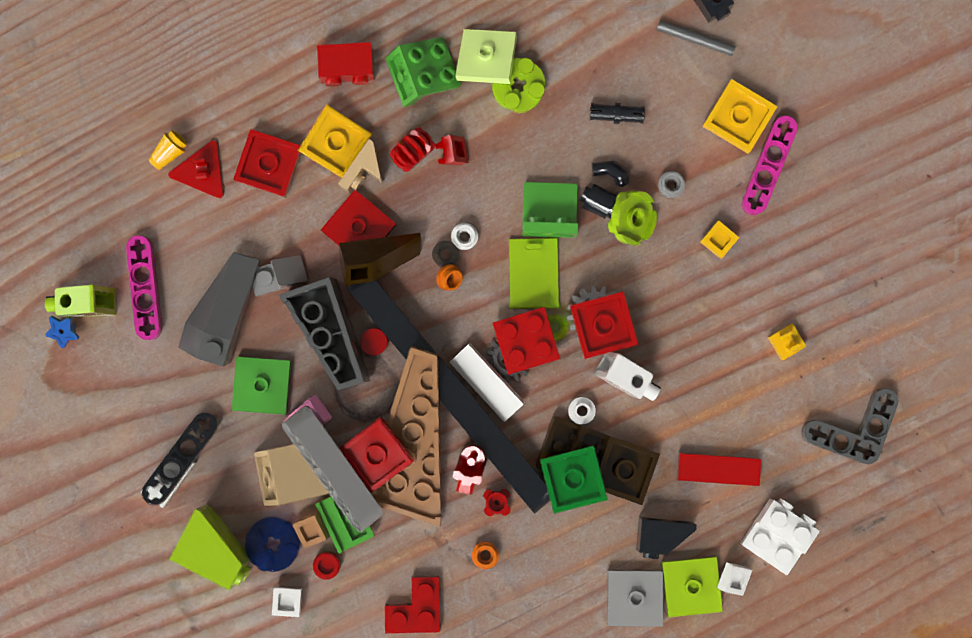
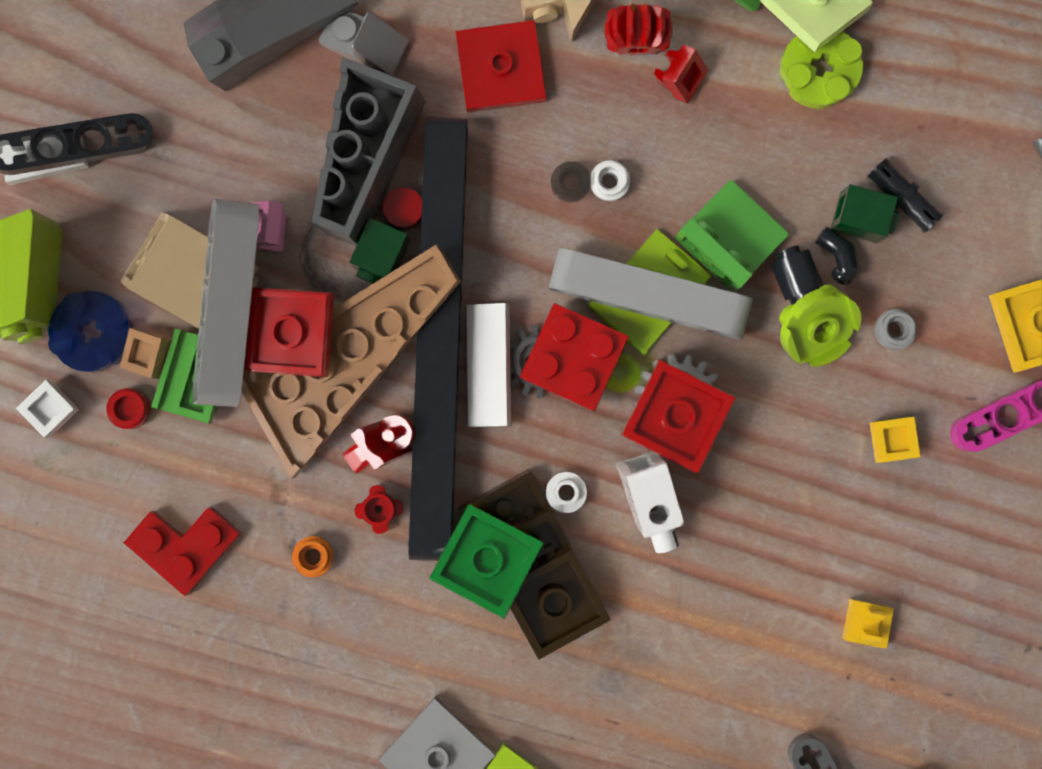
camera: 40 degrees right, 0 degrees up
bright green plate [231,357,291,415] -> none
dark brown slope [339,233,421,285] -> none
orange plate [436,264,463,291] -> none
black slope [636,517,697,559] -> none
red tile [677,453,761,486] -> none
none -> dark green brick [349,217,410,284]
none -> light grey beam [548,248,753,340]
none -> dark green brick [830,184,899,243]

